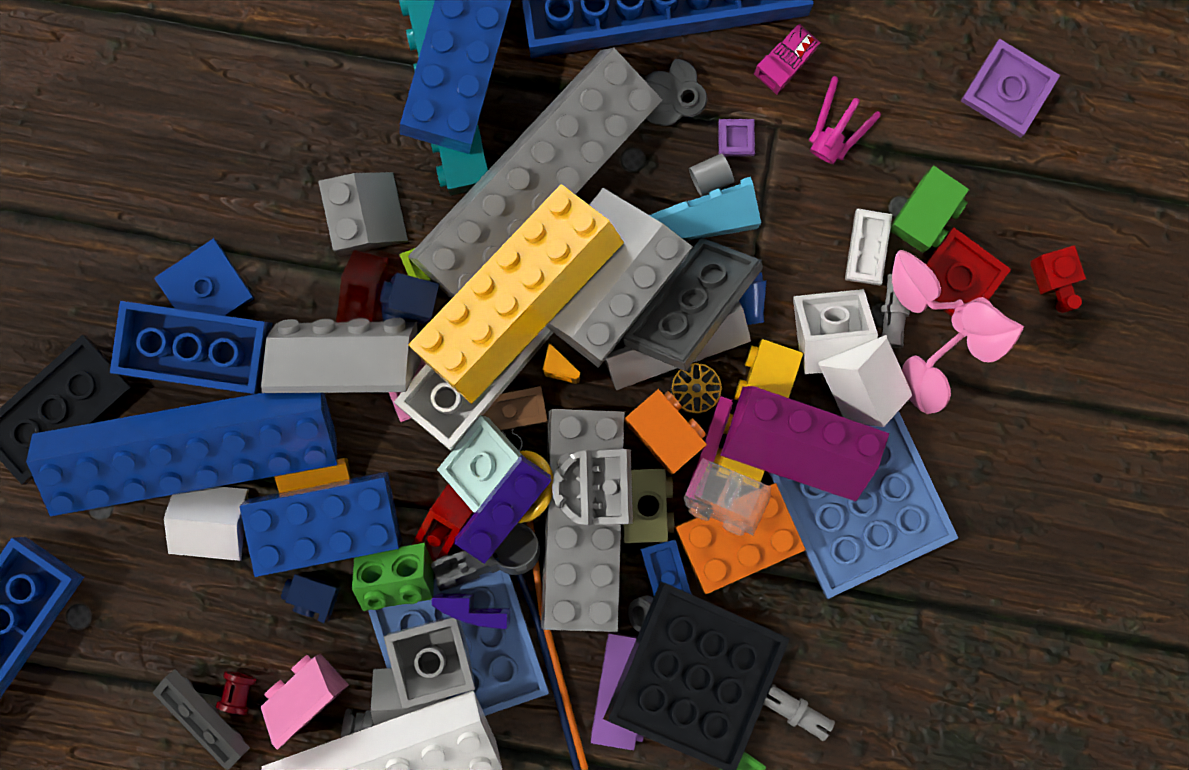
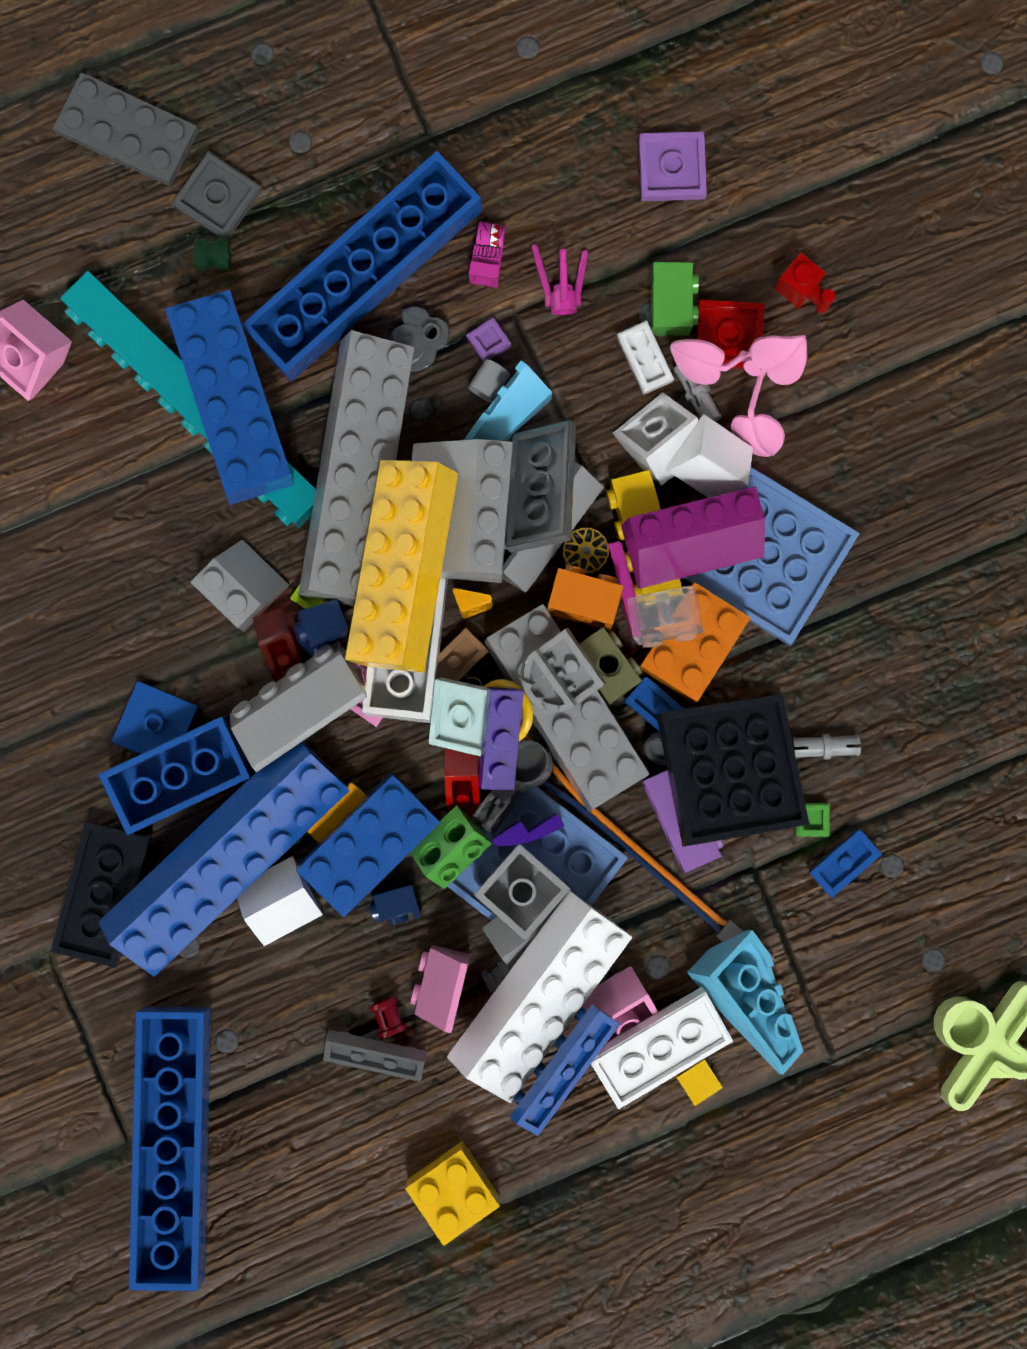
camera: 30 degrees left, 0 degrees up
blue cone [739,272,767,325] -> none

